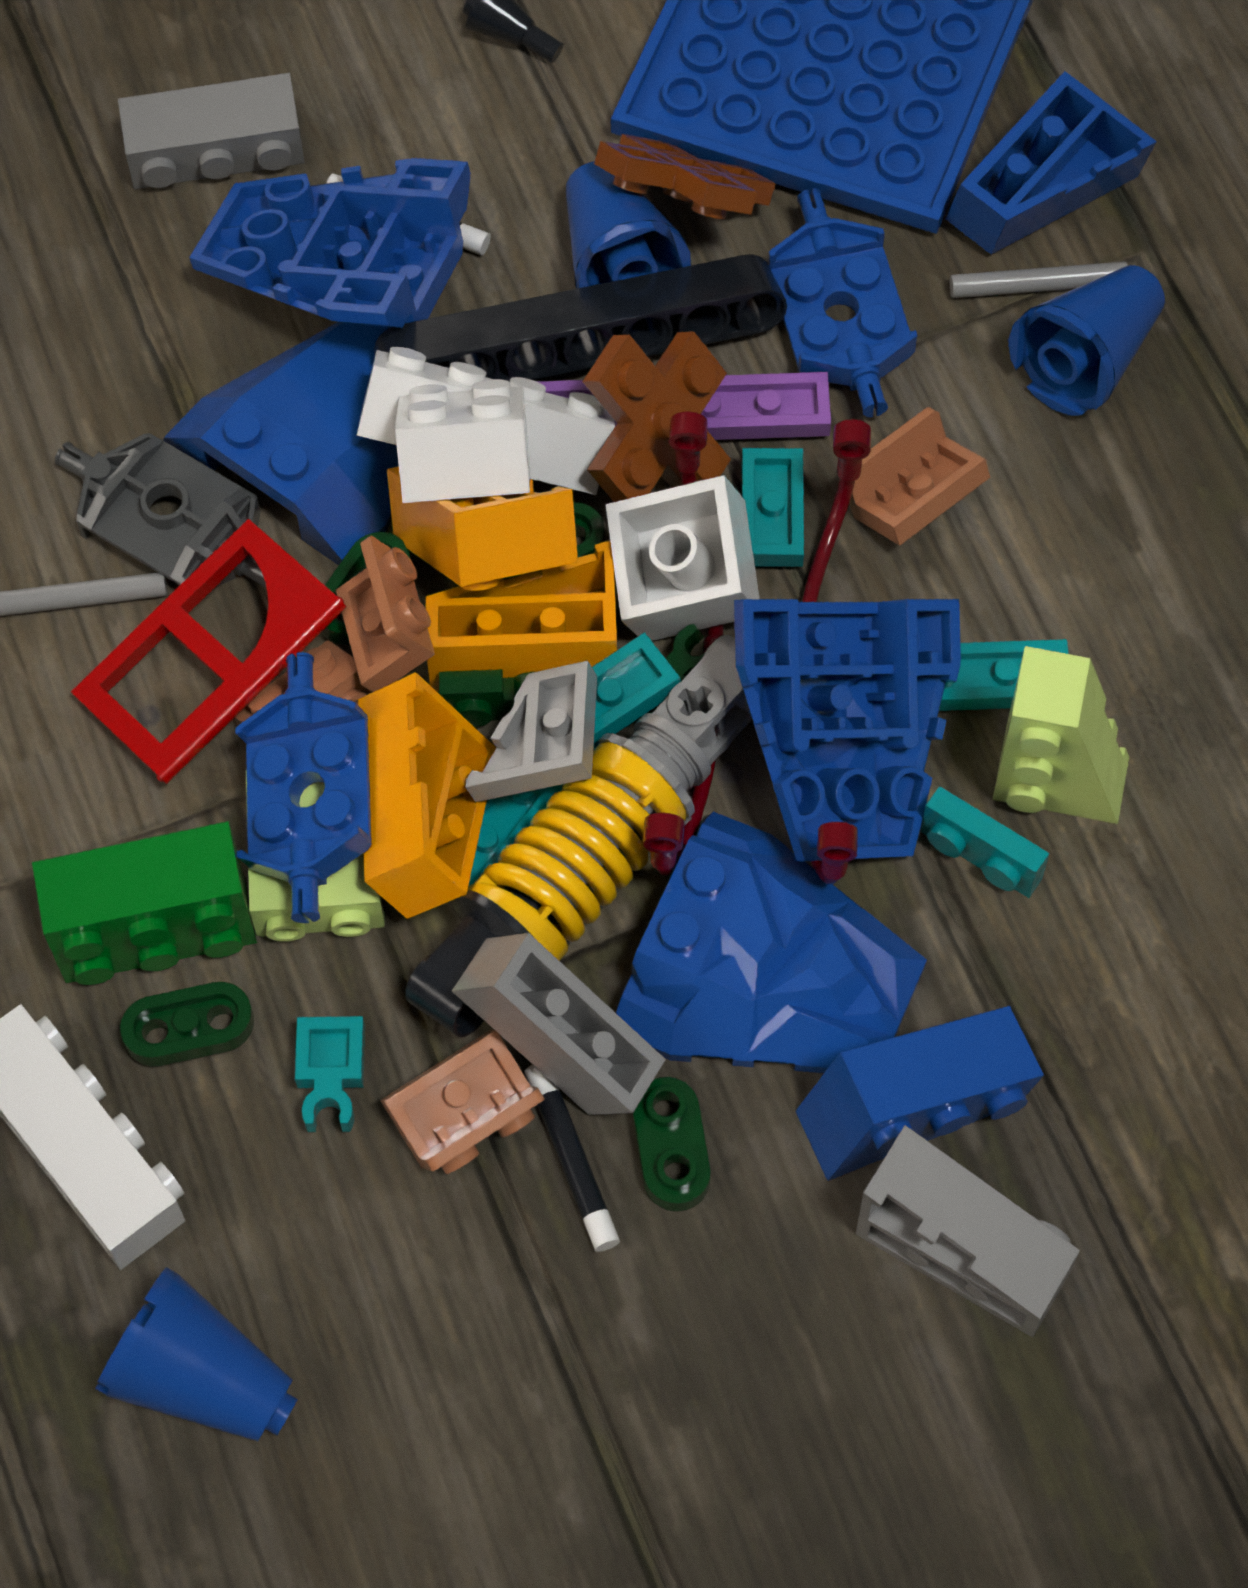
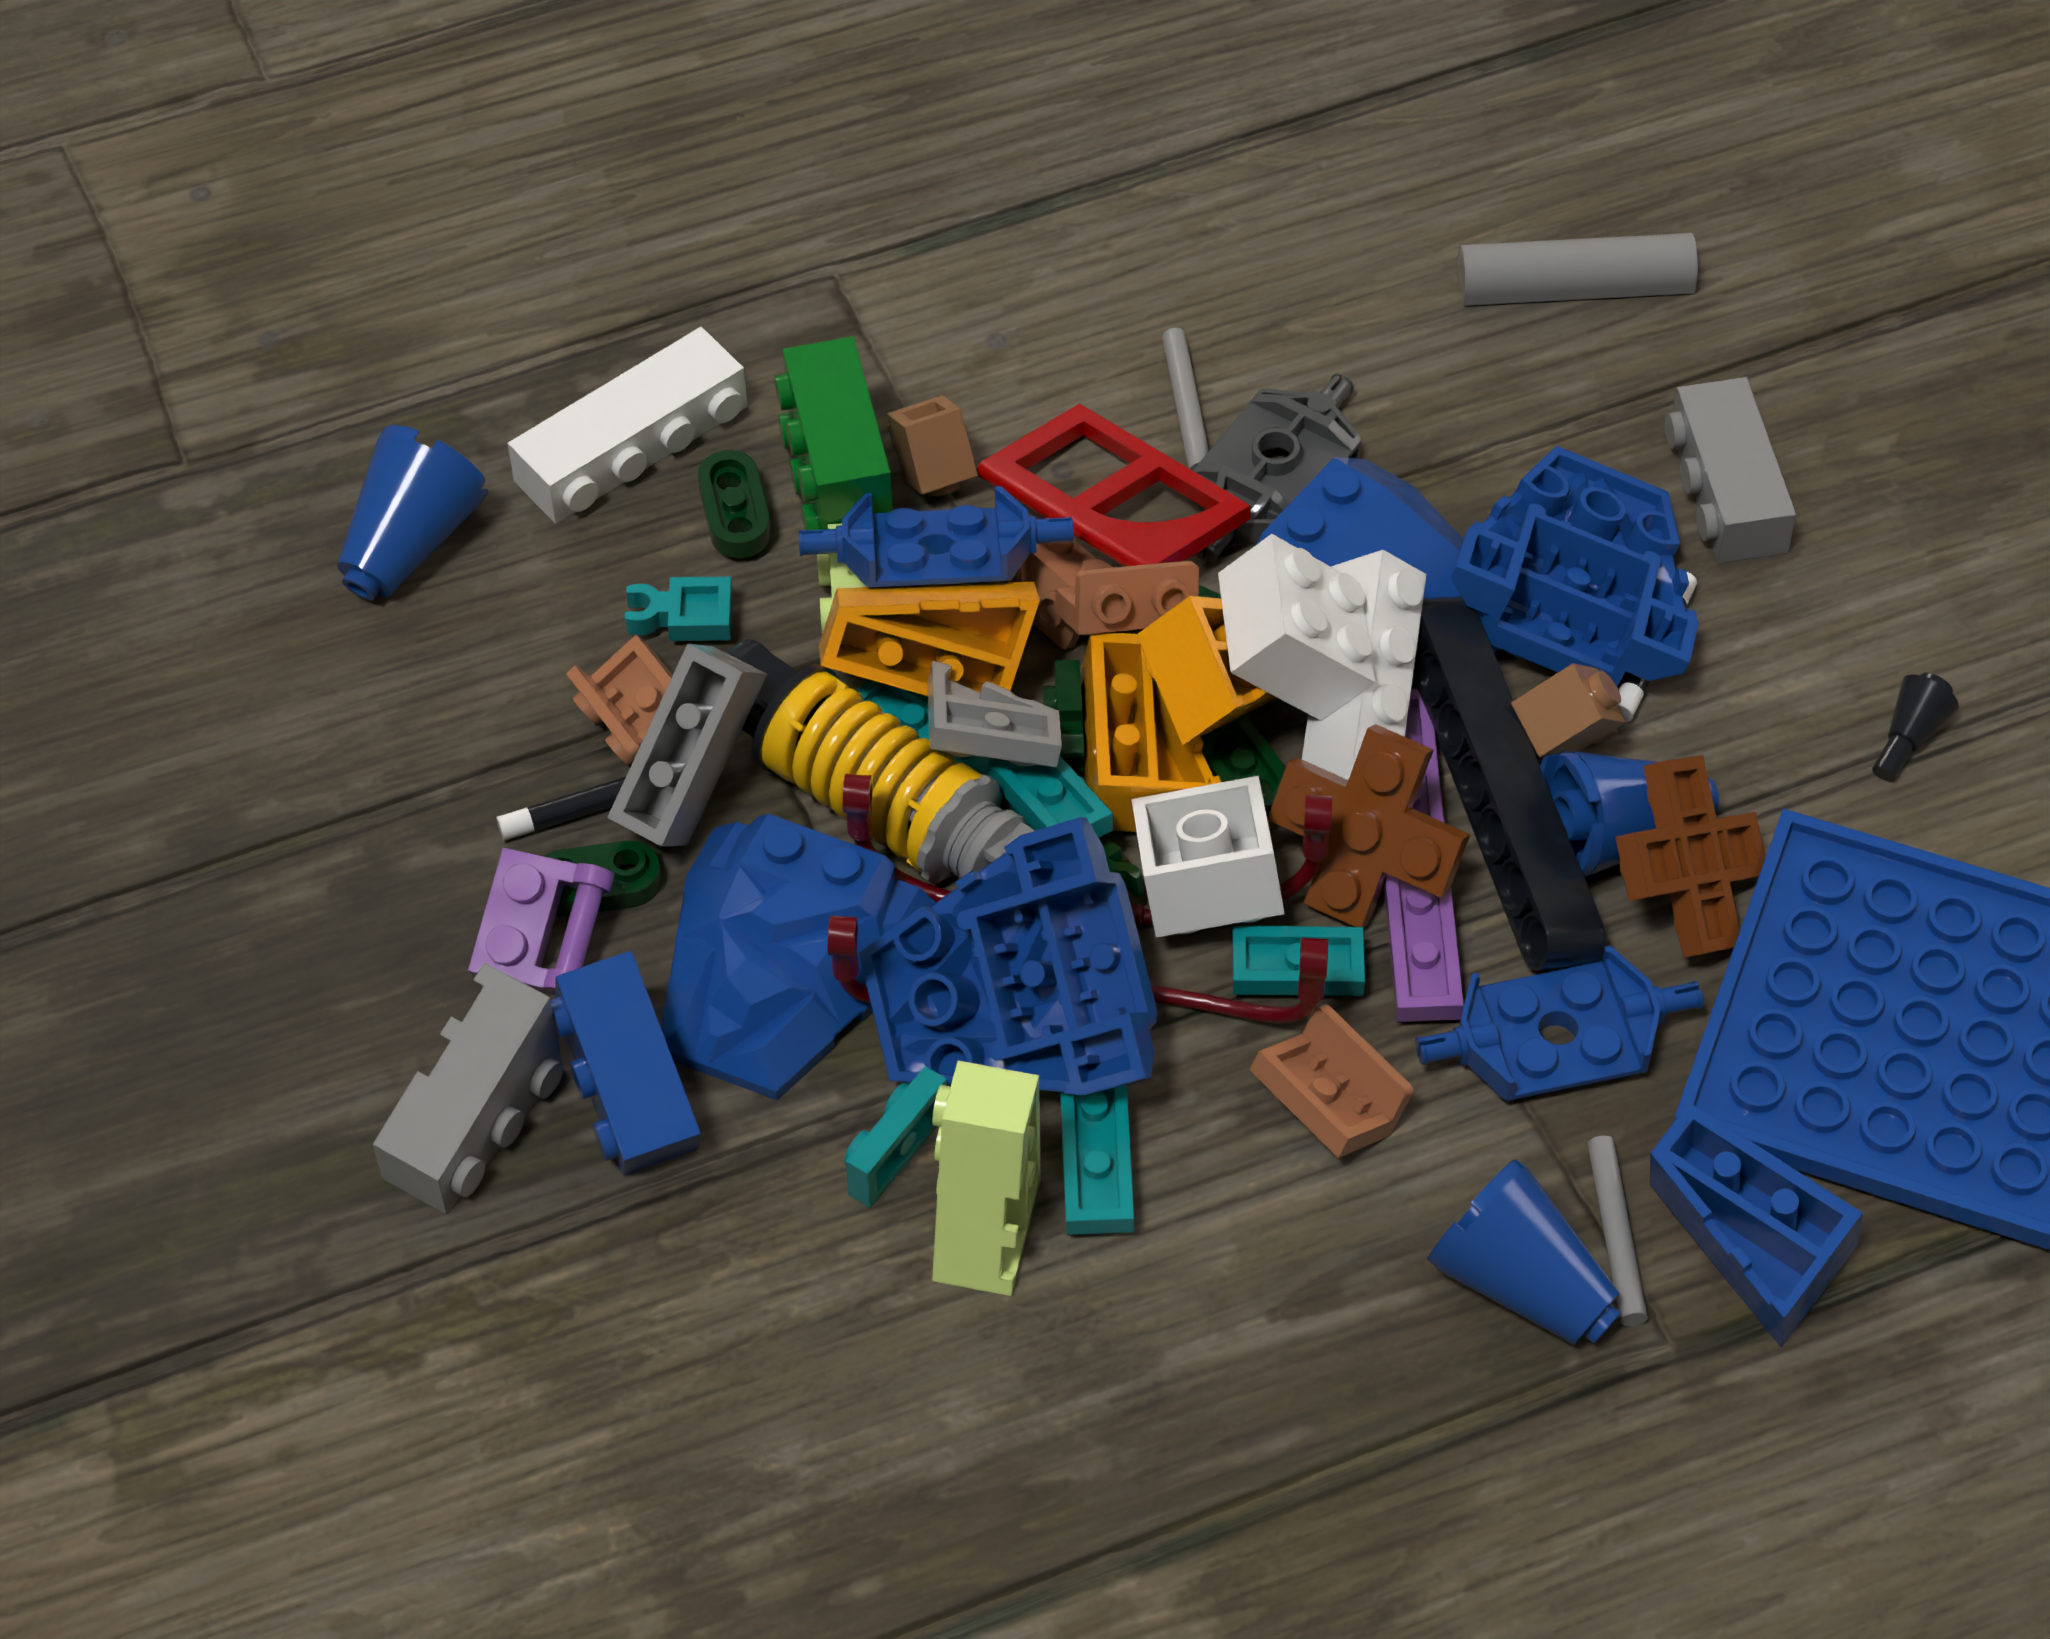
camera: 90 degrees right, 10 degrees down
none -> medium lavender plate [468,848,615,995]
none -> medium nougat brick [887,395,978,496]
none -> medium nougat brick [1511,663,1626,758]

